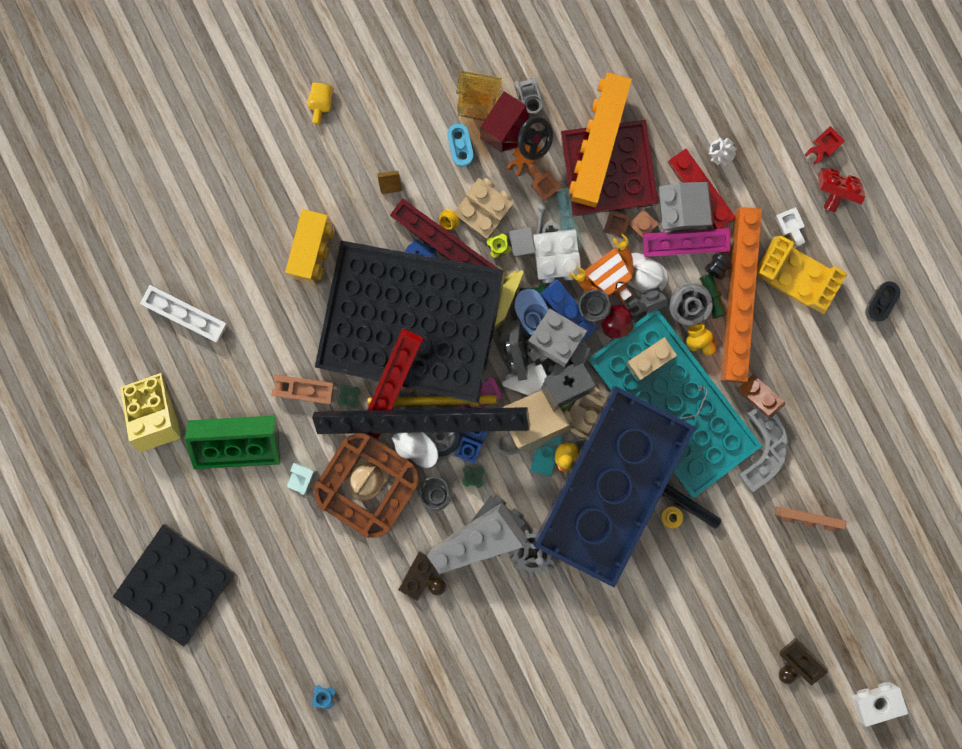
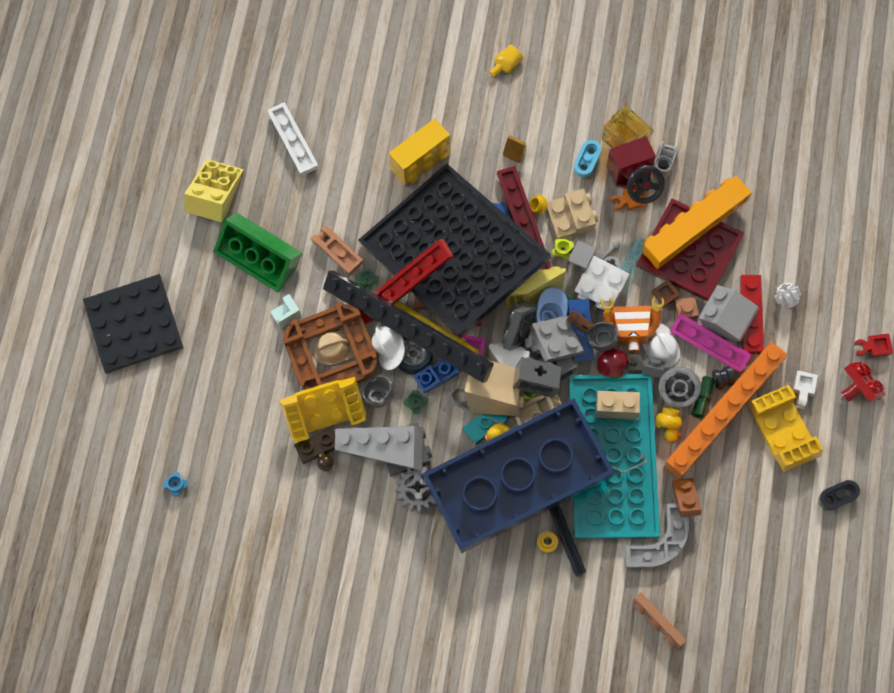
camera: 35 degrees right, 15 degrees down
dark orange plate [526,163,561,202] -> none
none -> yellow plate [279,377,366,442]
none -> reddish brown pin [566,310,594,334]

